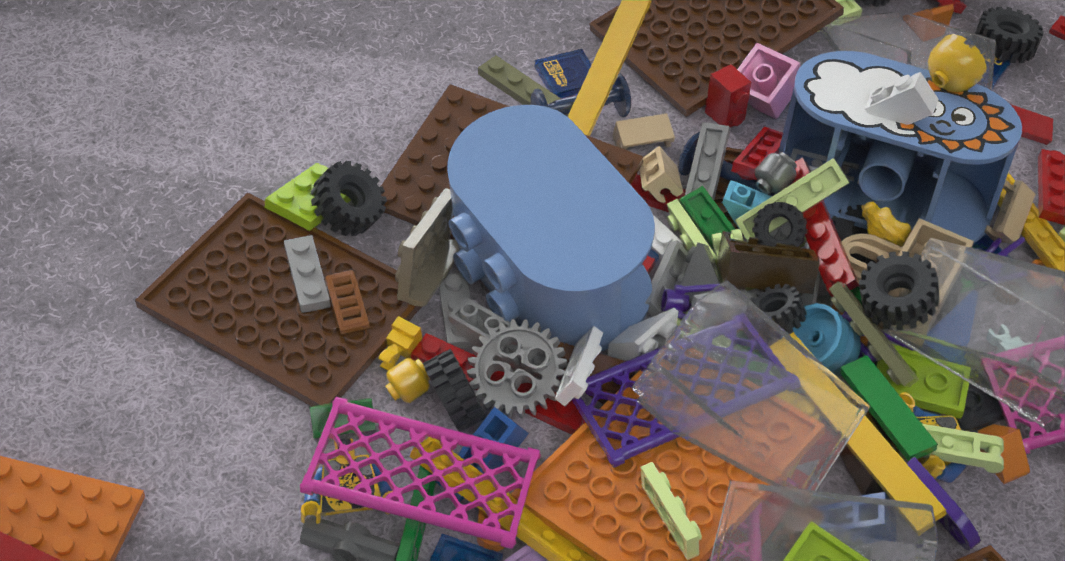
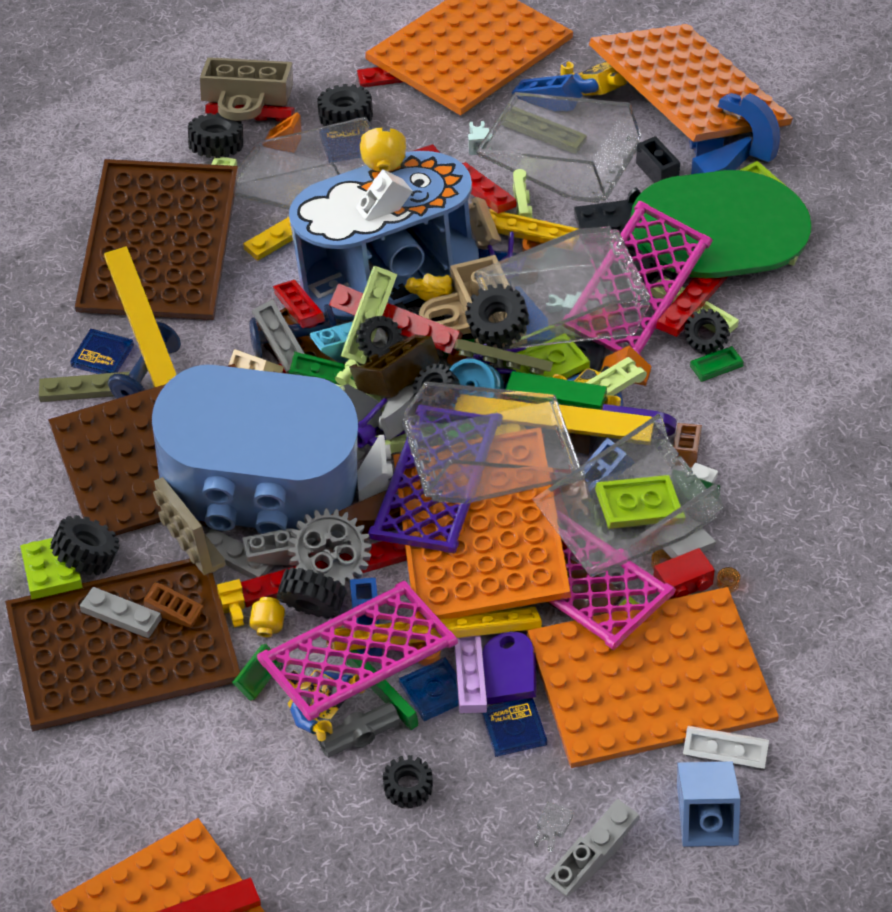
camera: 45 degrees left, 0 degrees up
white plate [555,326,603,406] -> none
tan hinge [613,113,675,149] -> none
yellowish green plate [641,462,702,560] -> none
red brick [705,64,752,128] -> none
bright pink slope [737,43,801,119] -> none
dark grey head [755,152,797,194] -> none

